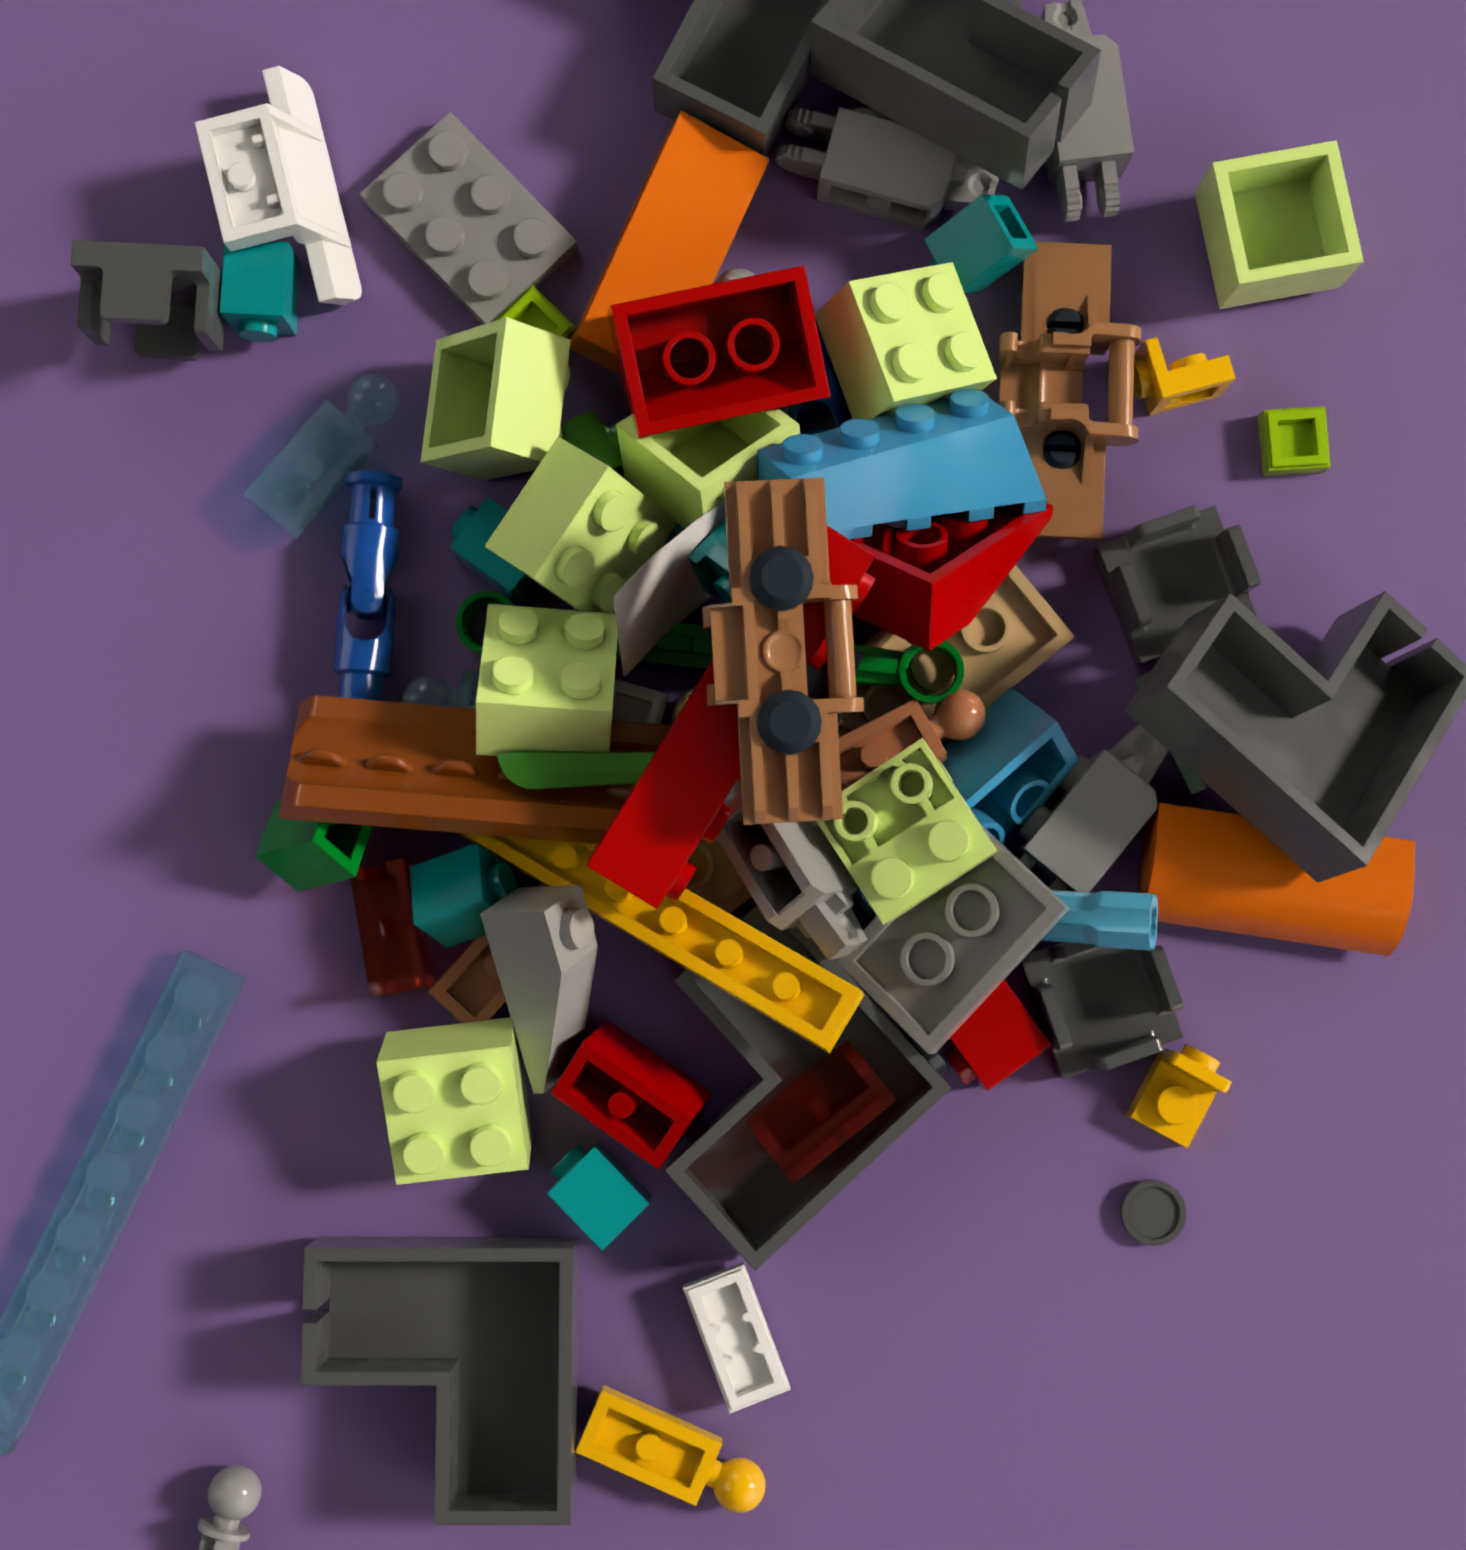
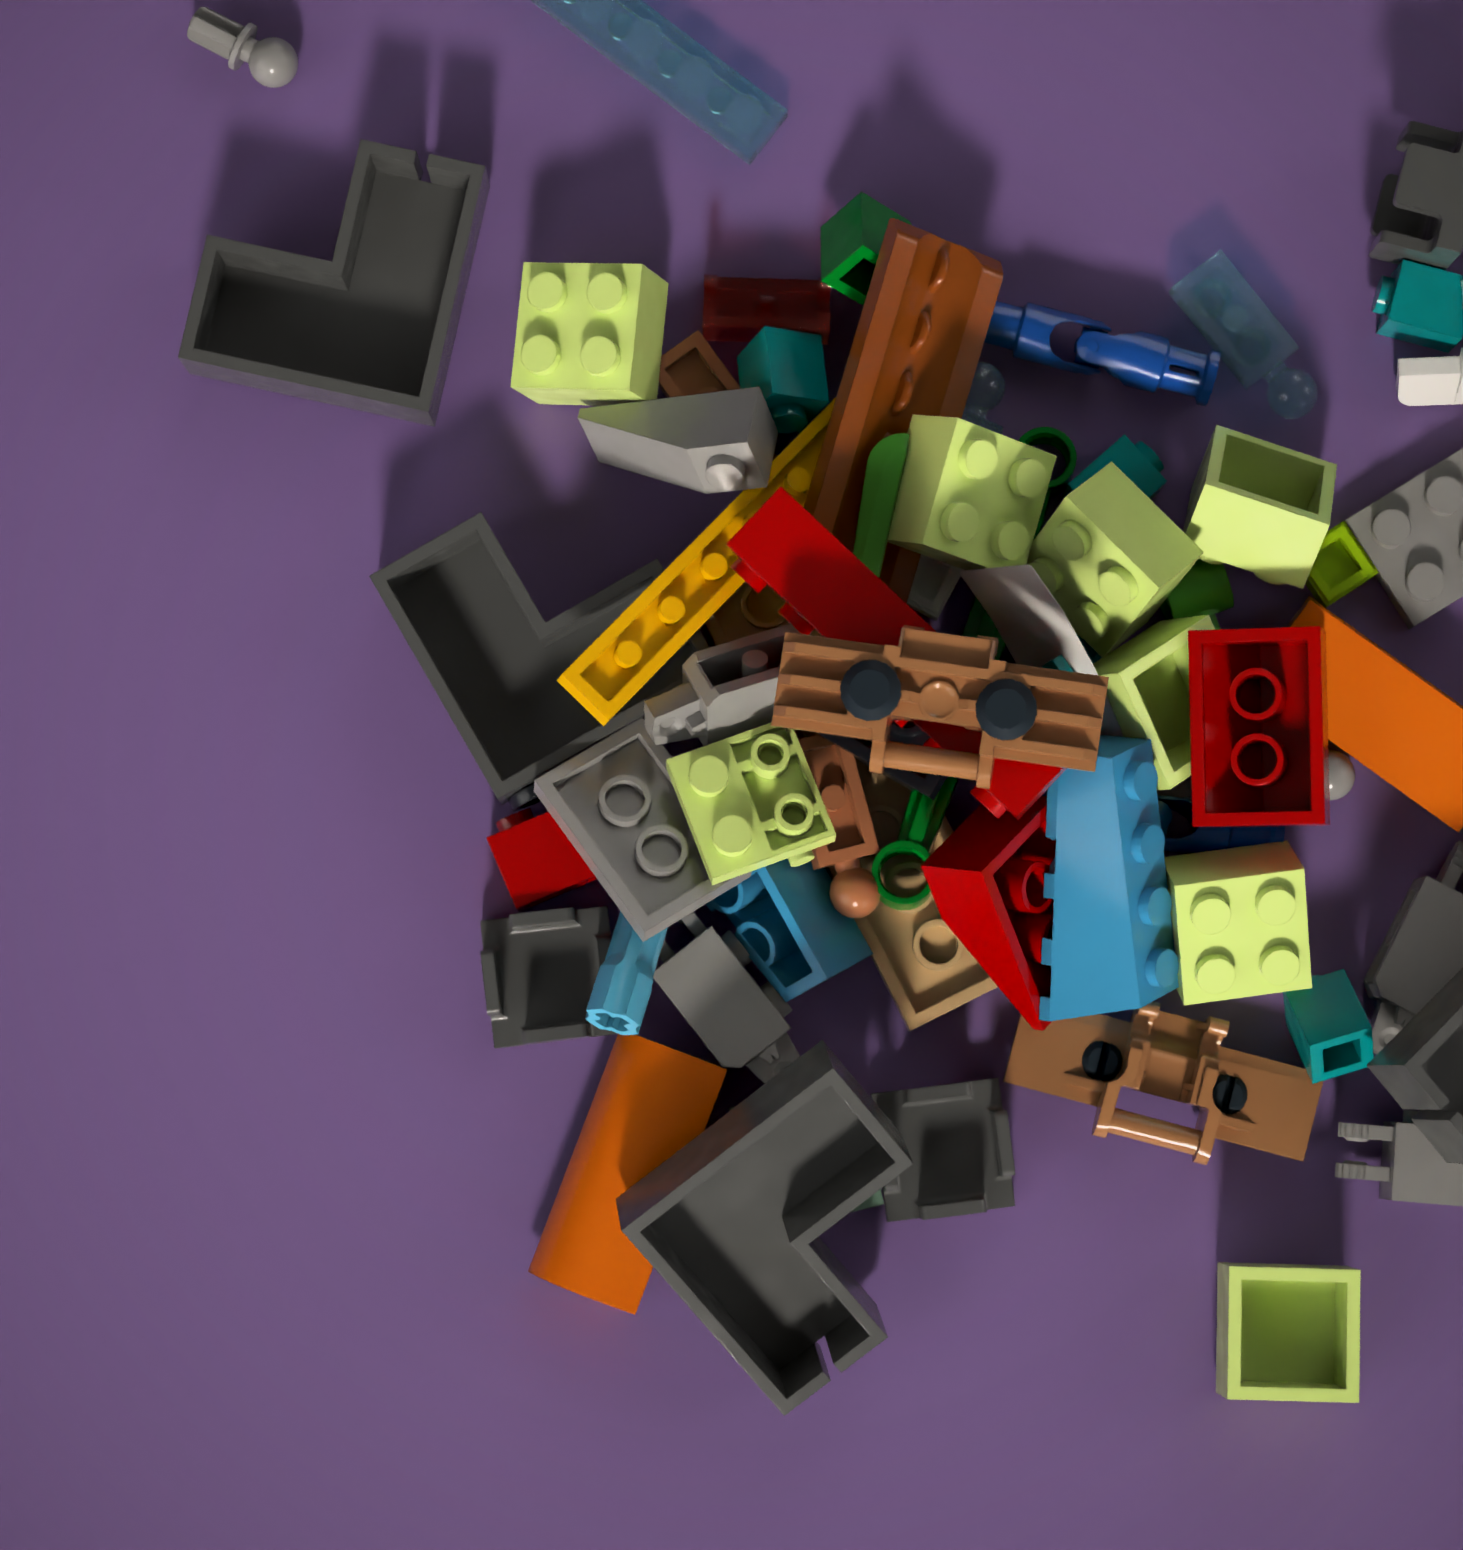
camera: 105 degrees right, 0 degrees up
teal brick [547,1140,652,1251] -> none
red brick [550,1020,713,1170] -> none
yellow plate [575,1384,766,1513] -> none
white plate [683,1261,791,1414] -> none
clear red hinge [746,1039,897,1184] -> none
dark grey piece [1120,1179,1186,1246] -> none
yellow bracket [1126,1044,1232,1149] -> none
yellow bracket [1133,337,1236,416] -> none
lime tile [1258,406,1331,476] -> none

